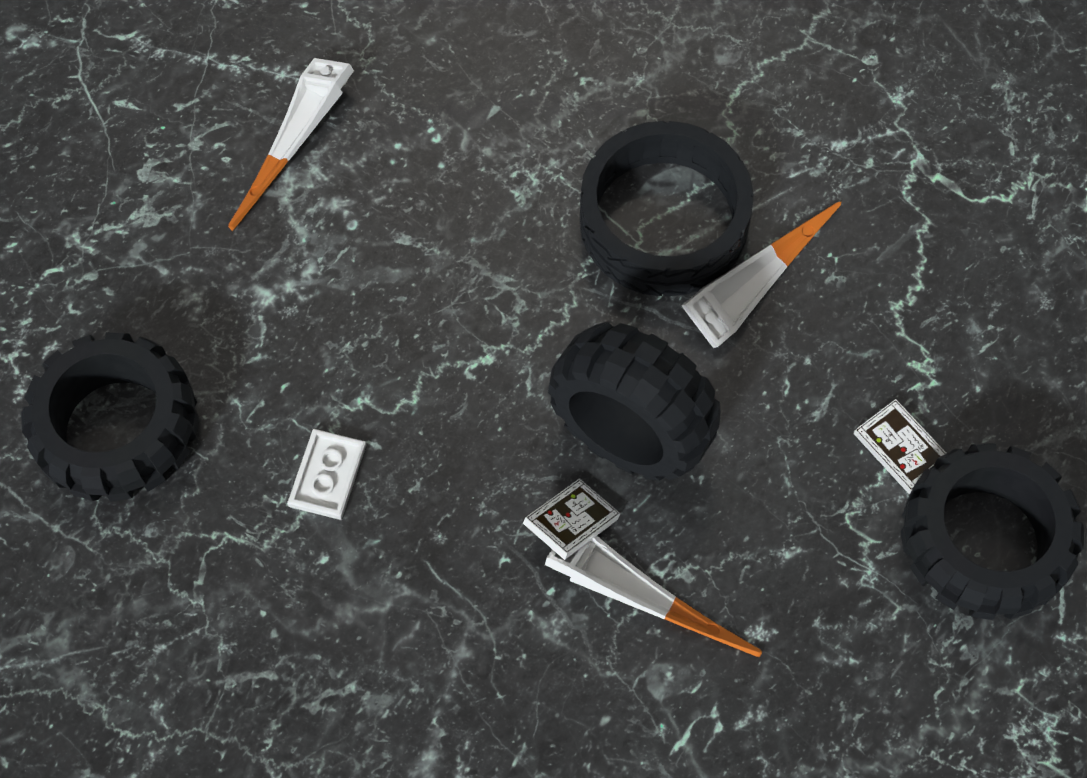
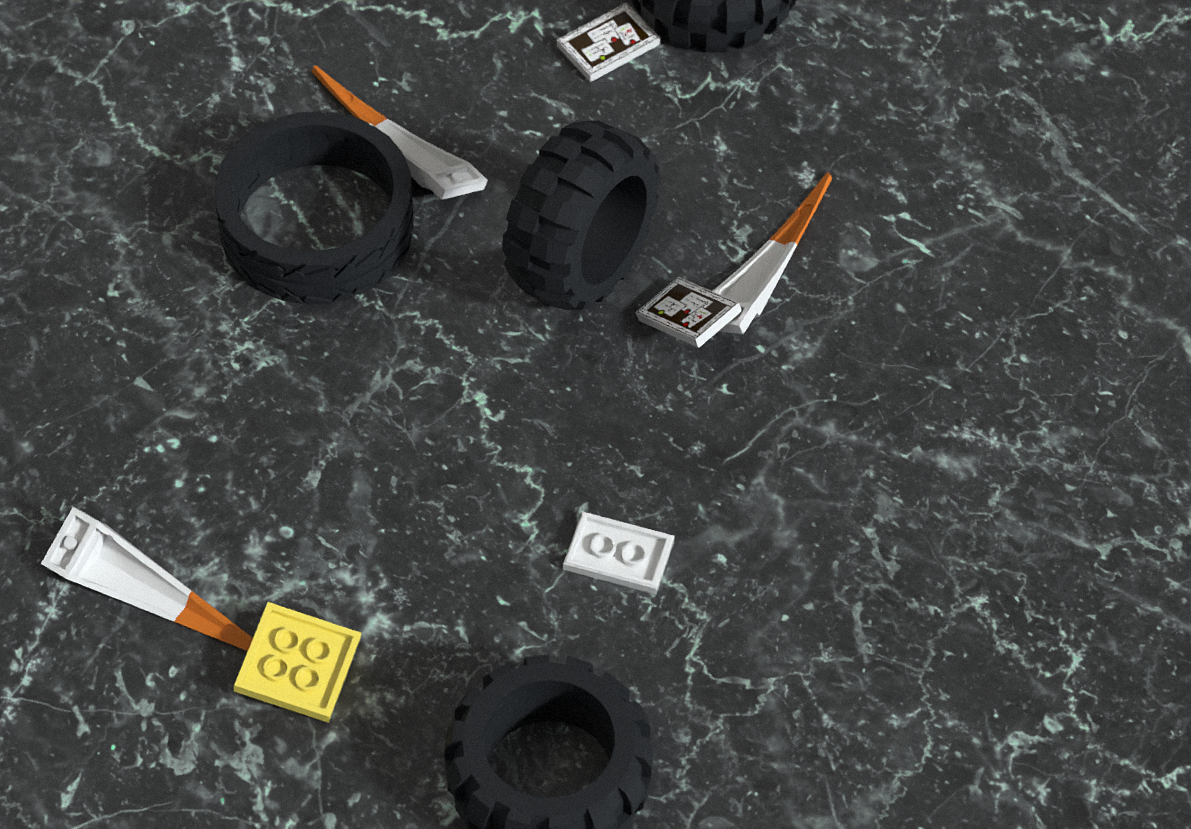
camera: 90 degrees left, 10 degrees down
none -> light yellow plate [234,602,362,723]

